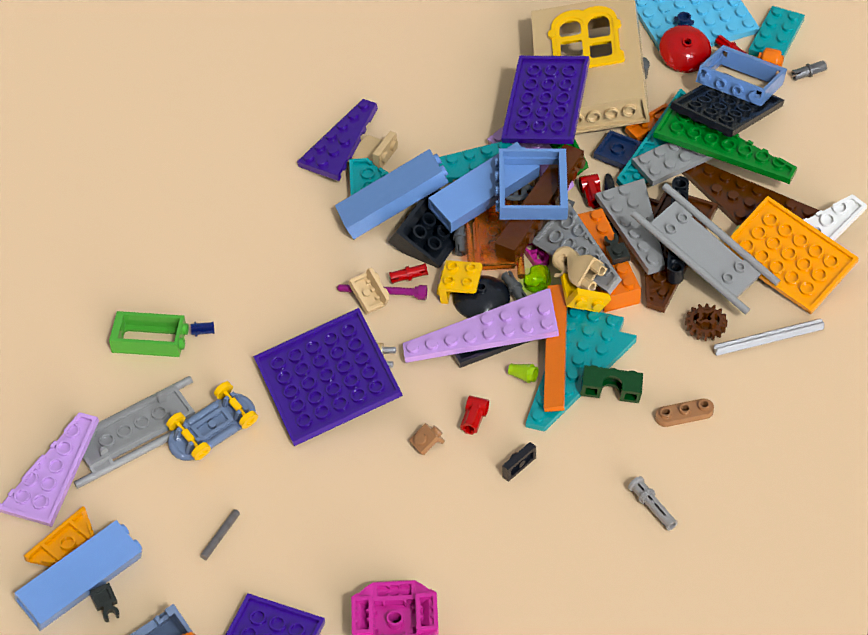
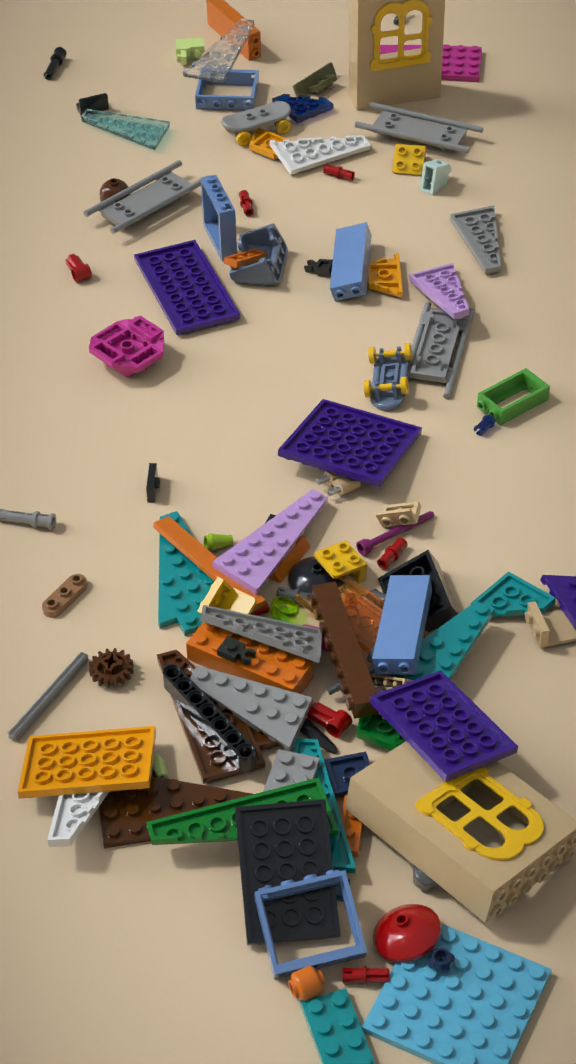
camera: 135 degrees right, 5 degrees down
flat silver bar [200,509,240,560] -> none
medium blue brick [335,149,449,239] -> none
medium nougat bracket [409,423,445,455] -> none
red piece [461,395,489,435] -> none
medium blue window [495,148,568,220] -> none
tan hips [552,246,607,291] -> none
dark green arch [580,365,643,403] -> none
light grey piece [630,183,781,315] -> none
dark grey axle [791,60,827,81] -> none

